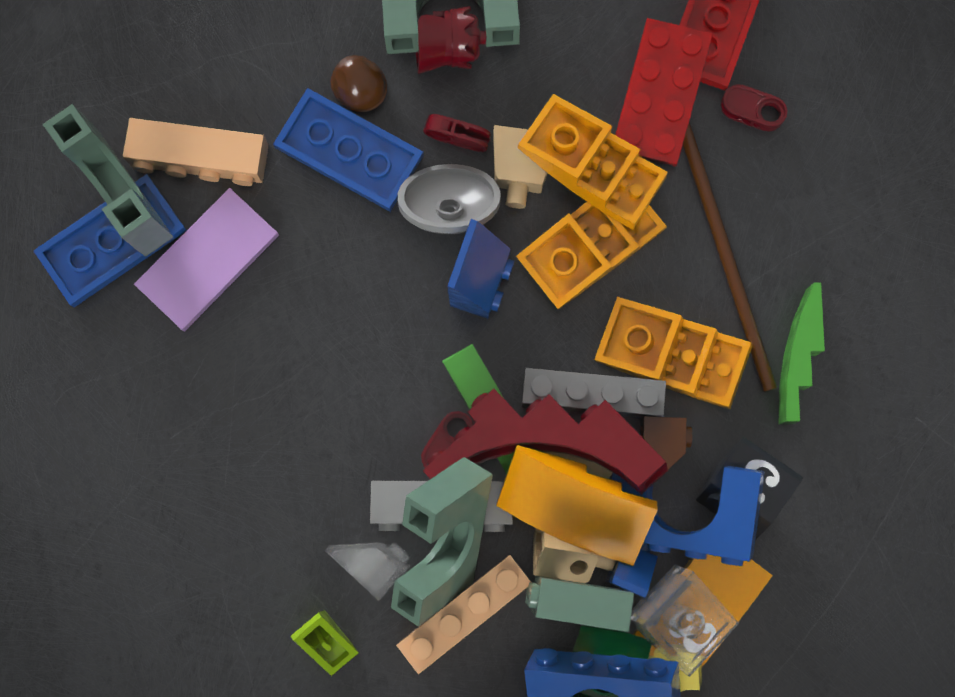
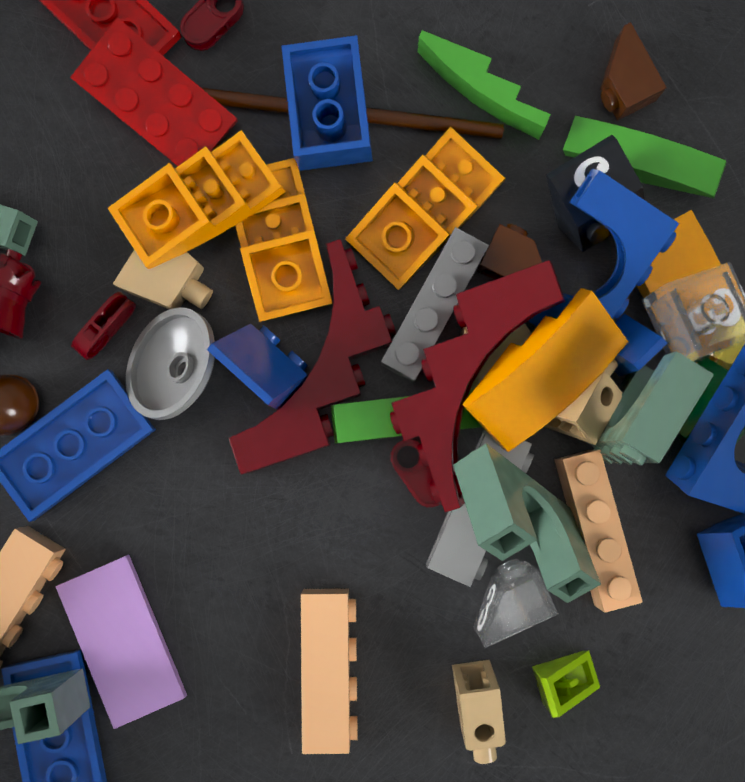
camera: 65 degrees left, 5 degrees up
none -> dark red arch [229,239,396,475]
none -> blue slope [281,35,373,171]
none -> light nougat brick [301,589,358,754]
none -> tan torso [452,660,506,764]
none -> bright green slope [563,116,726,198]
none -> reddish brown slope [600,22,667,121]

